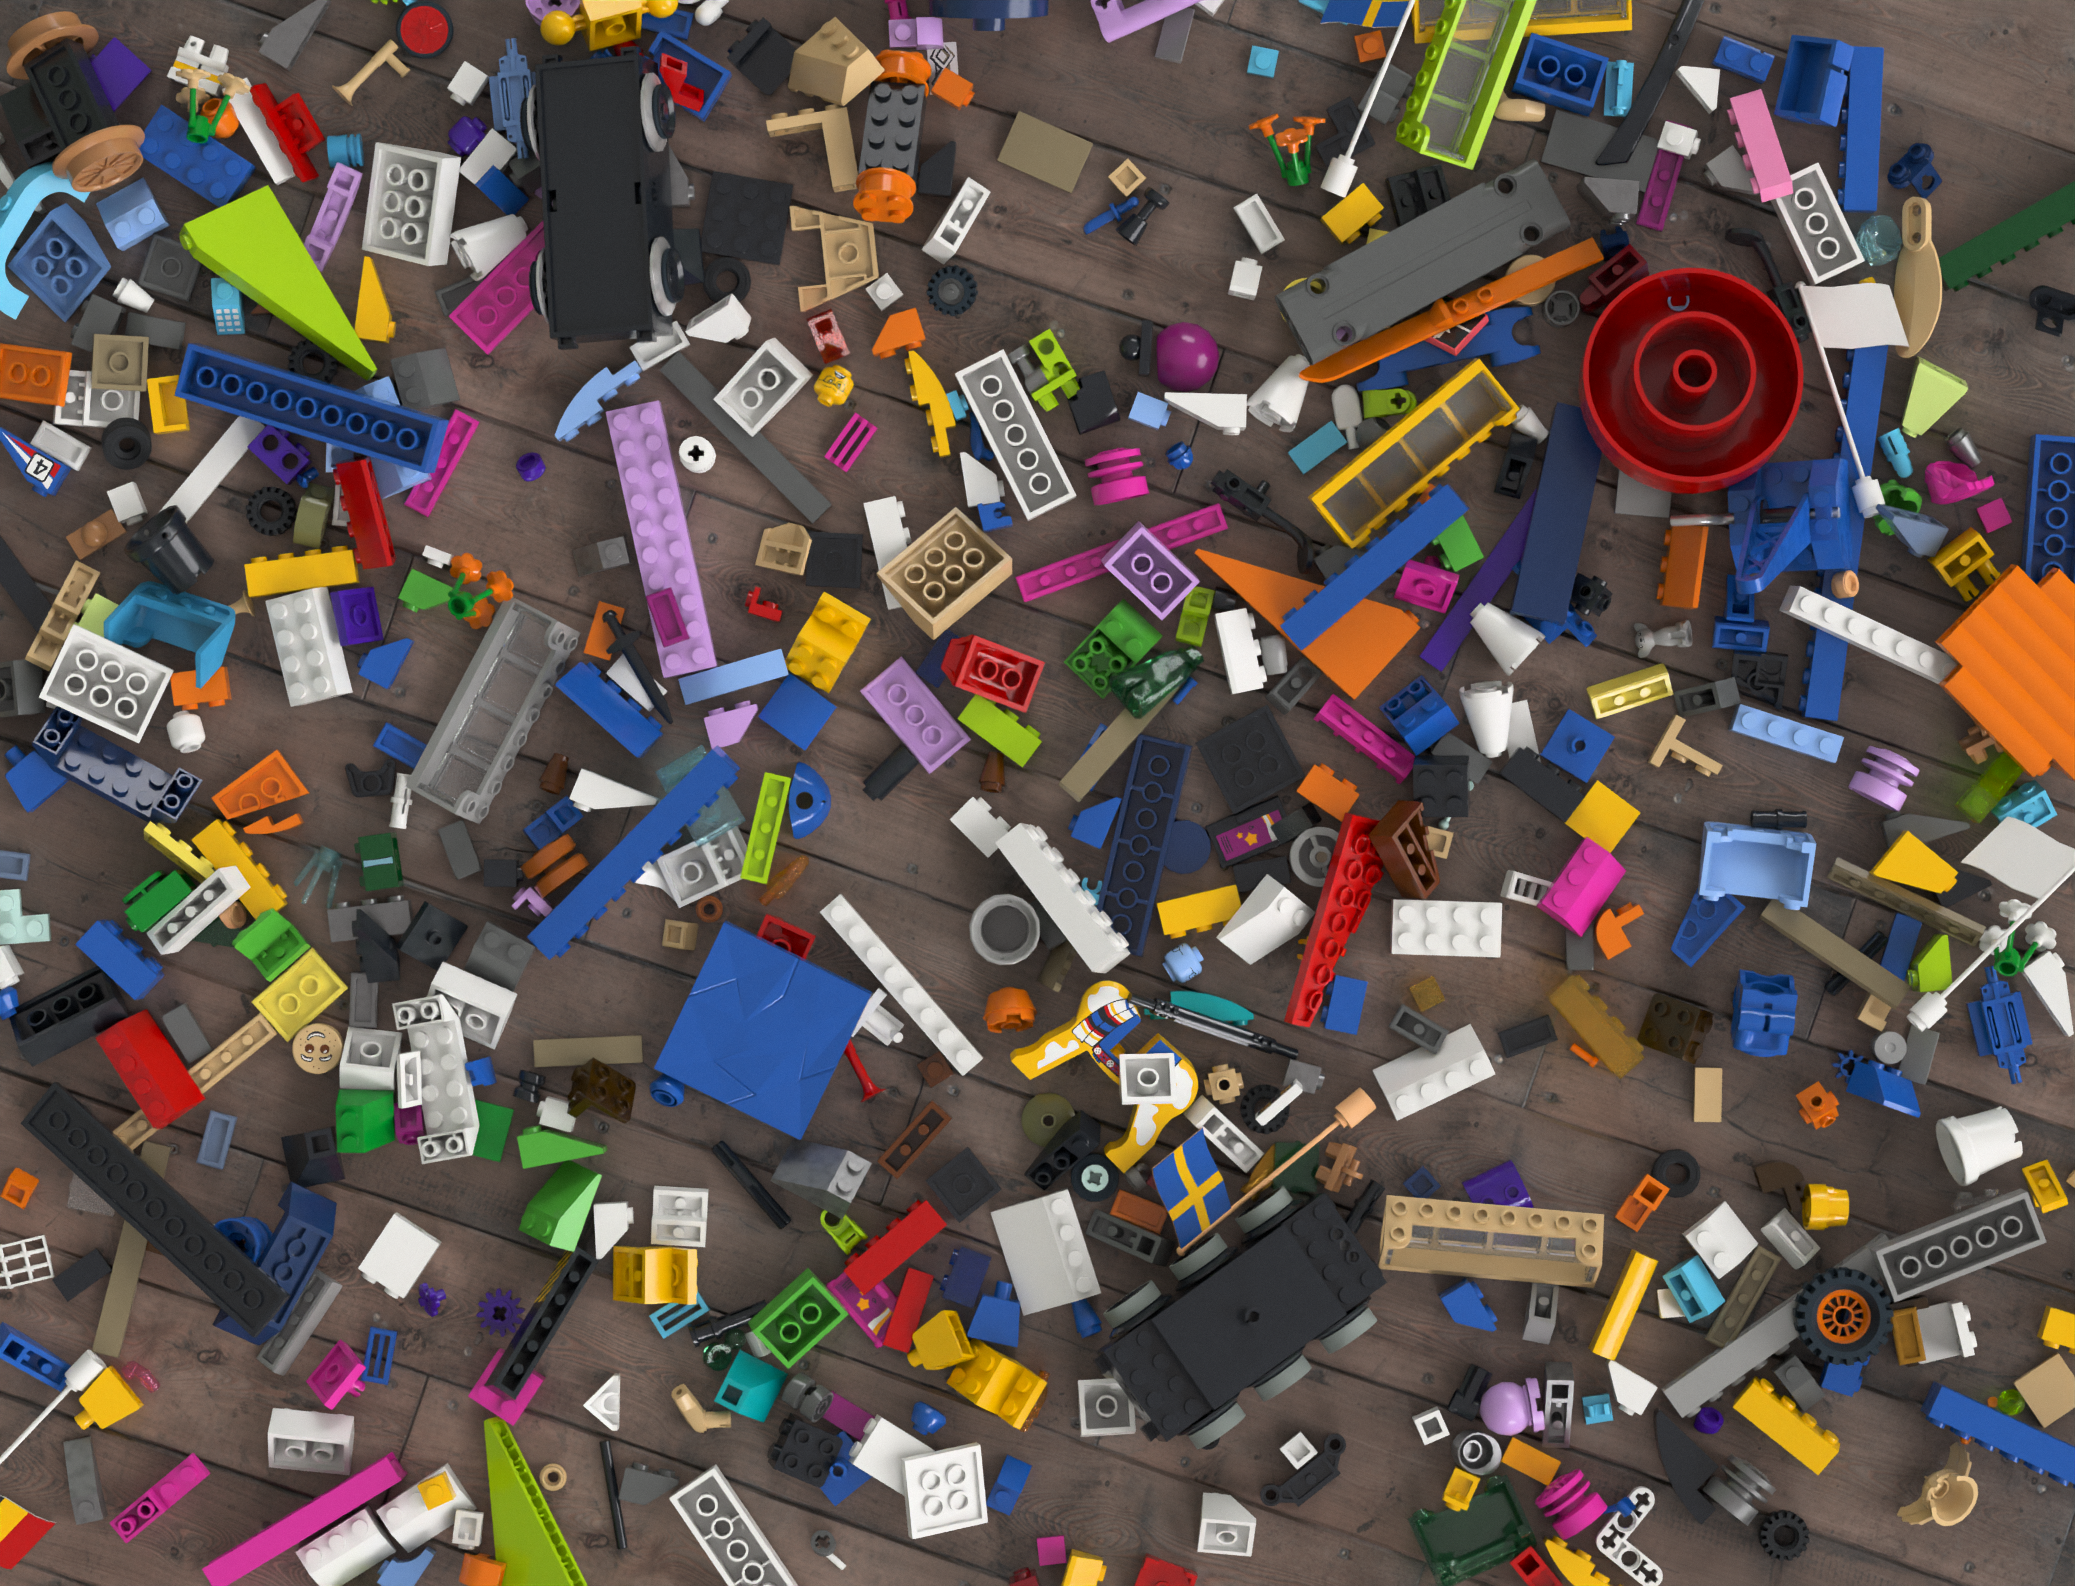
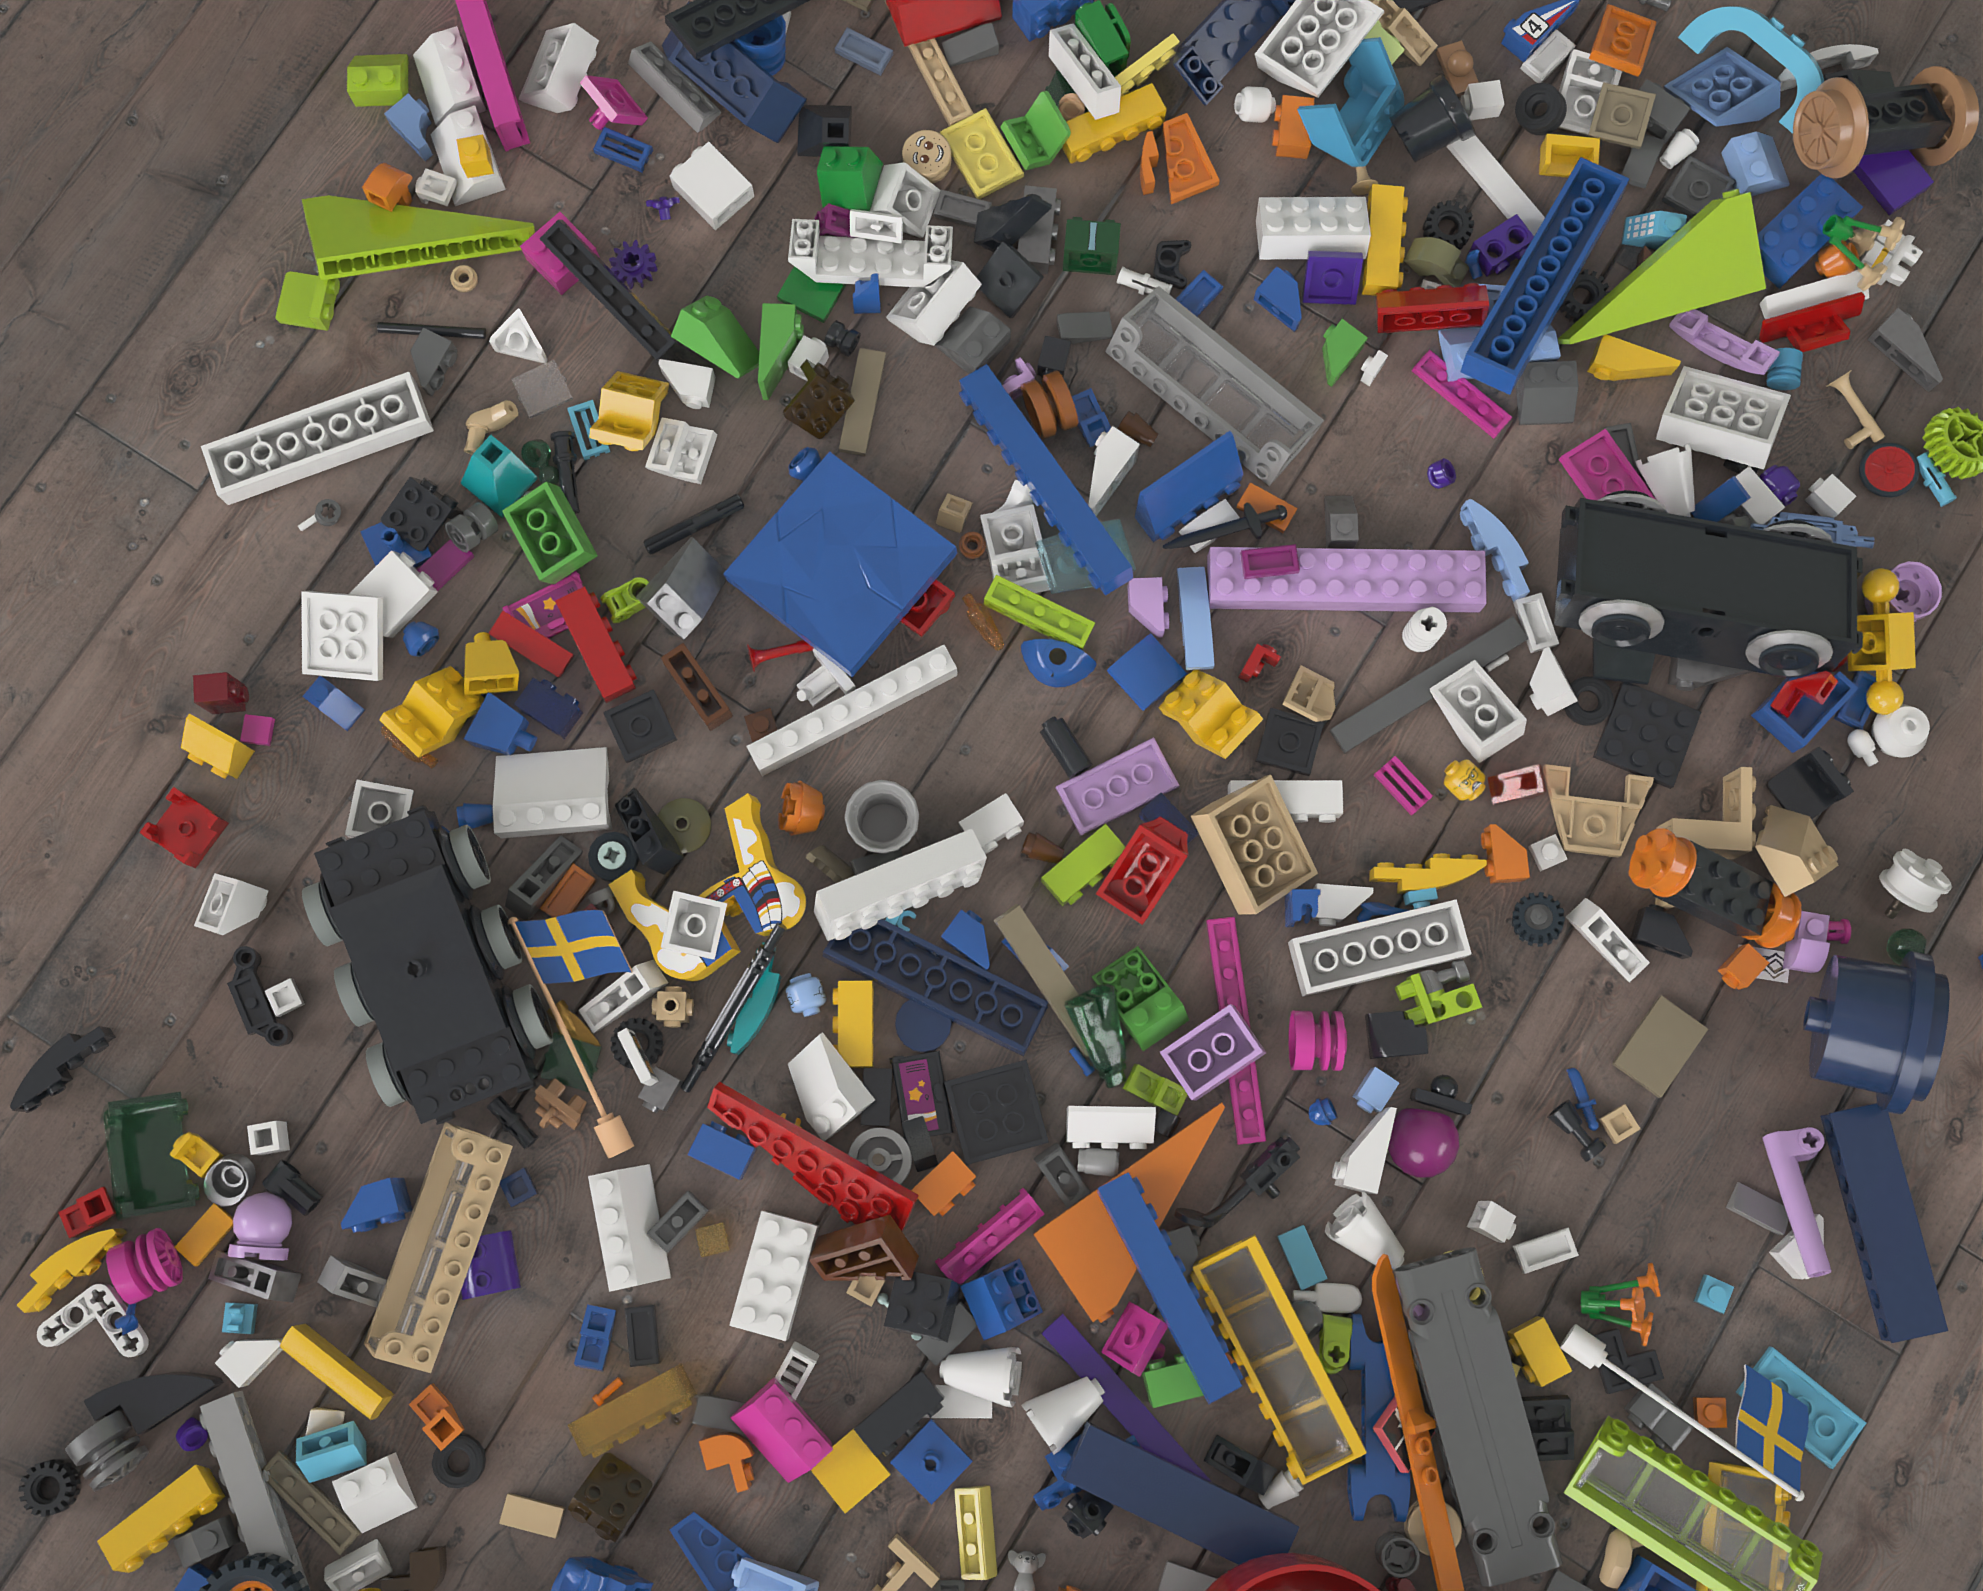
camera: 100 degrees right, 10 degrees down
clear light blue plant [294,845,343,908] -> none
orange plant [448,553,514,629] -> none
none -> clear piece [511,360,573,419]
none -> blue slope [574,1304,616,1372]
none -> white piece [1485,654,1509,672]

